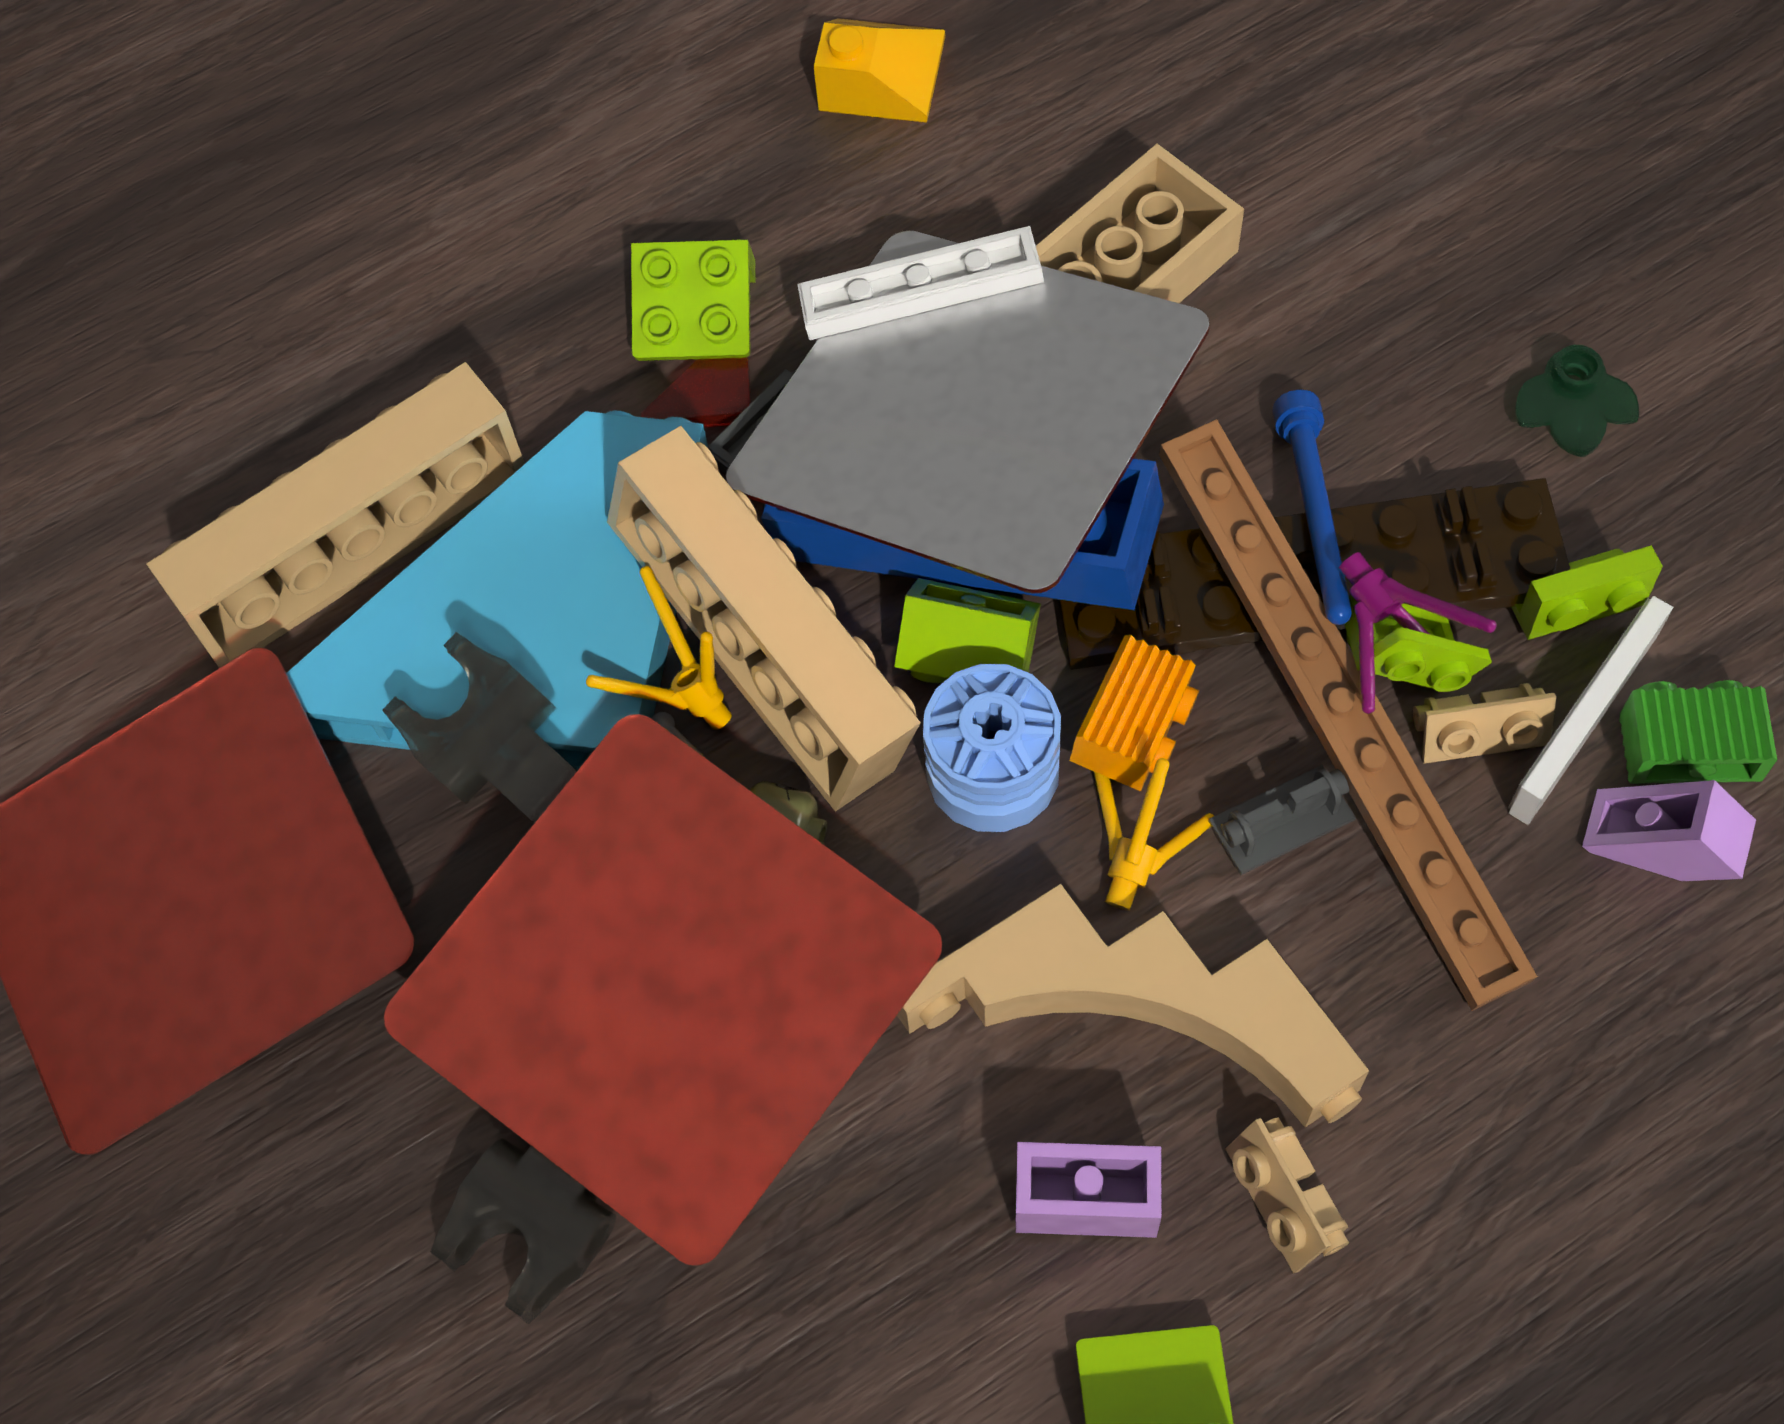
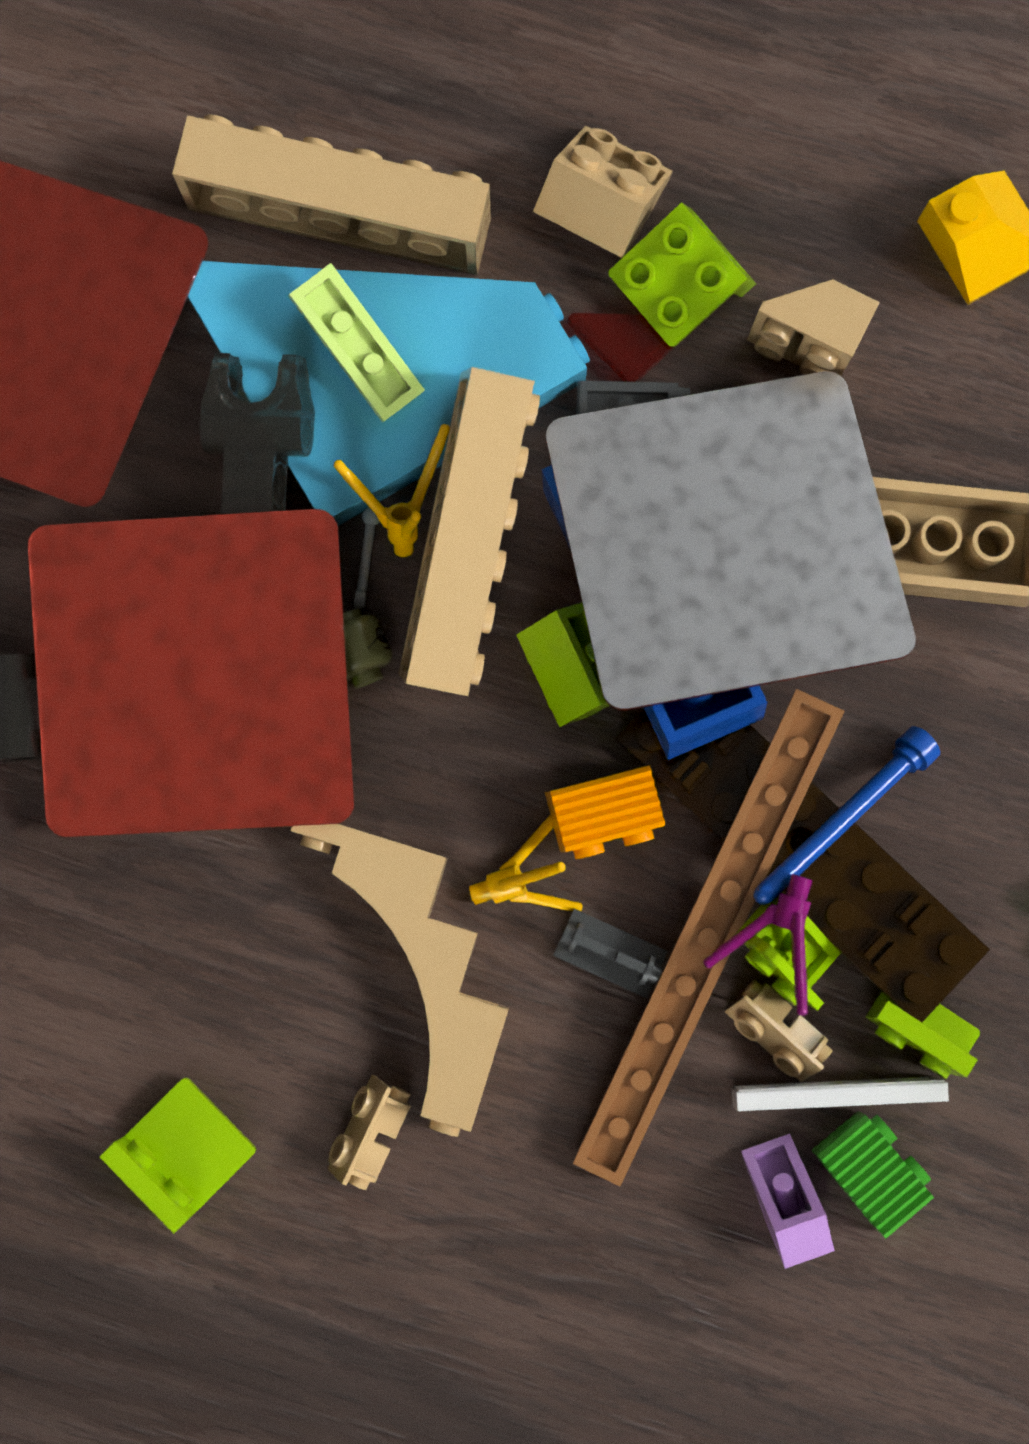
camera: 45 degrees right, 20 degrees up
white tile [797,226,1044,340] -> none
light blue wheel [923,664,1061,832] -> none
lavender brick [1016,1142,1161,1238] -> none
none -> yellowish green hinge [288,263,425,423]
none -> tan slope [533,126,673,258]
none -> tan slope [747,279,880,376]

